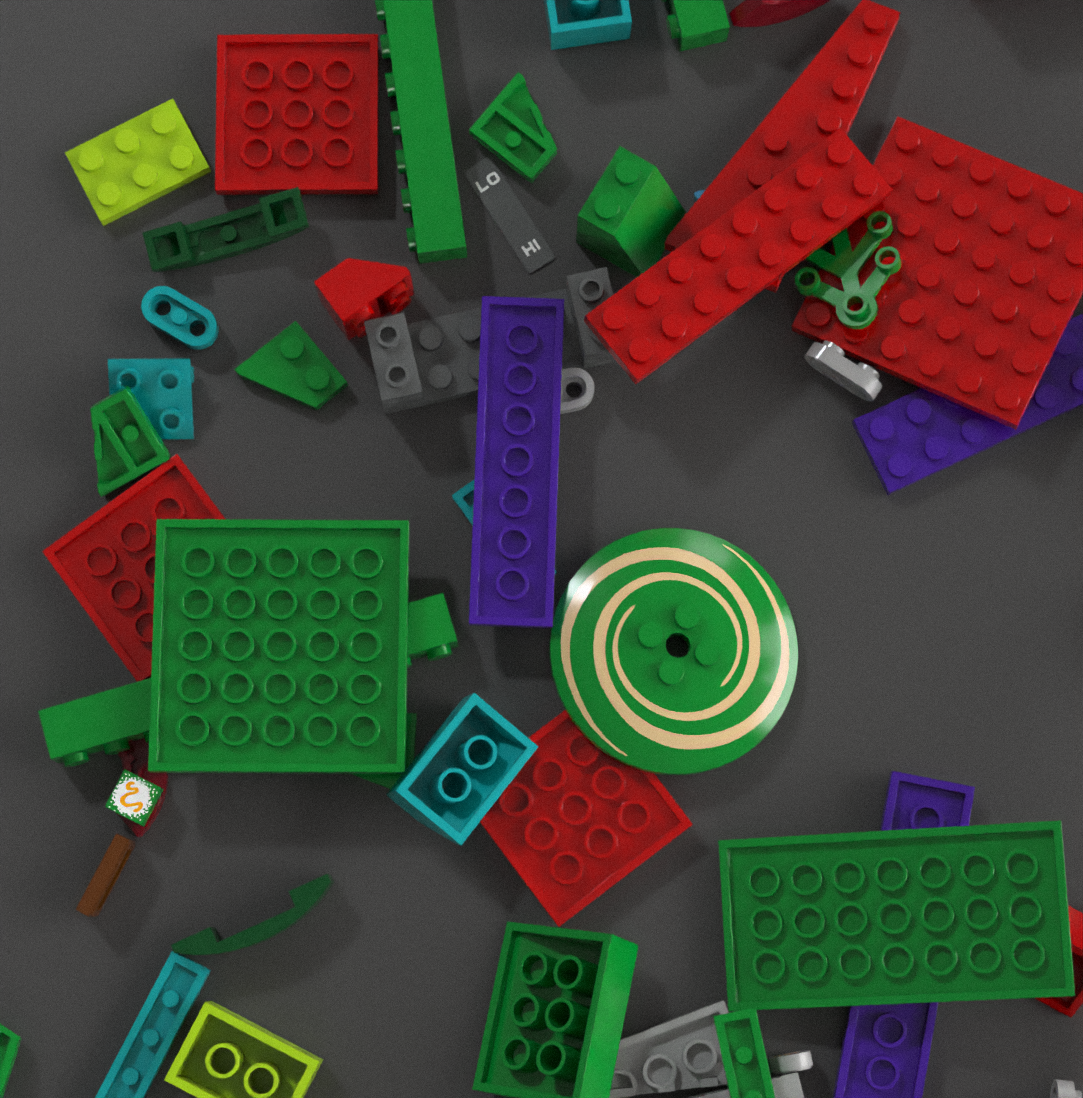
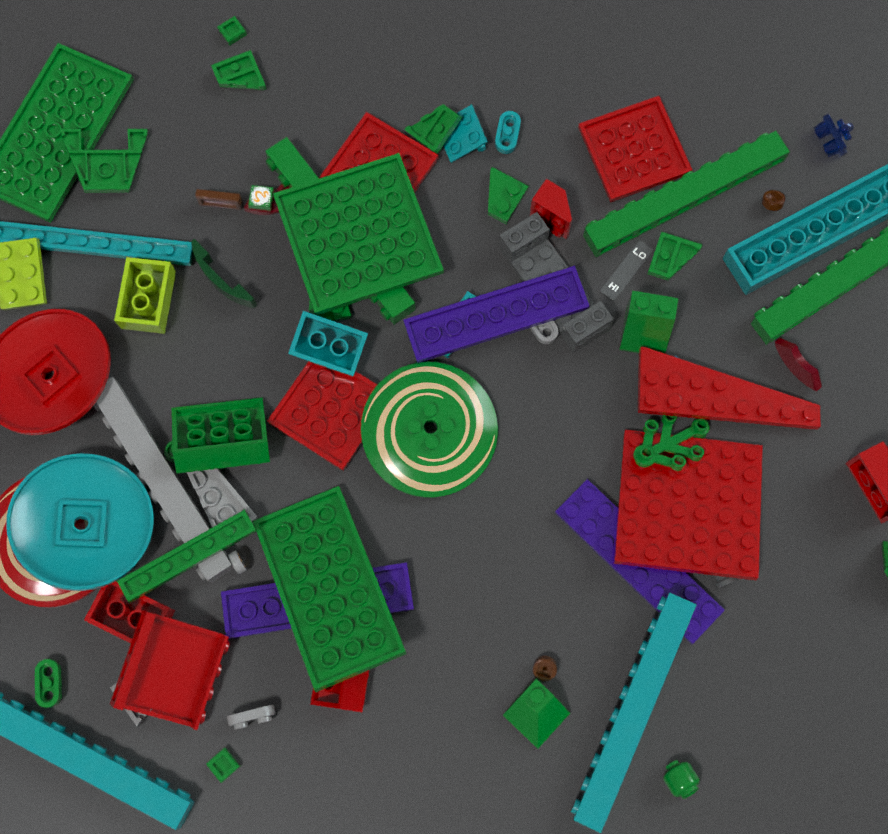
camera: 75 degrees right, 5 degrees down
lime plate [65,98,211,226] -> none
dark green slope [142,187,309,273] -> none
red plate [584,128,893,385] -> none
light grey plate [804,340,882,402] -> none

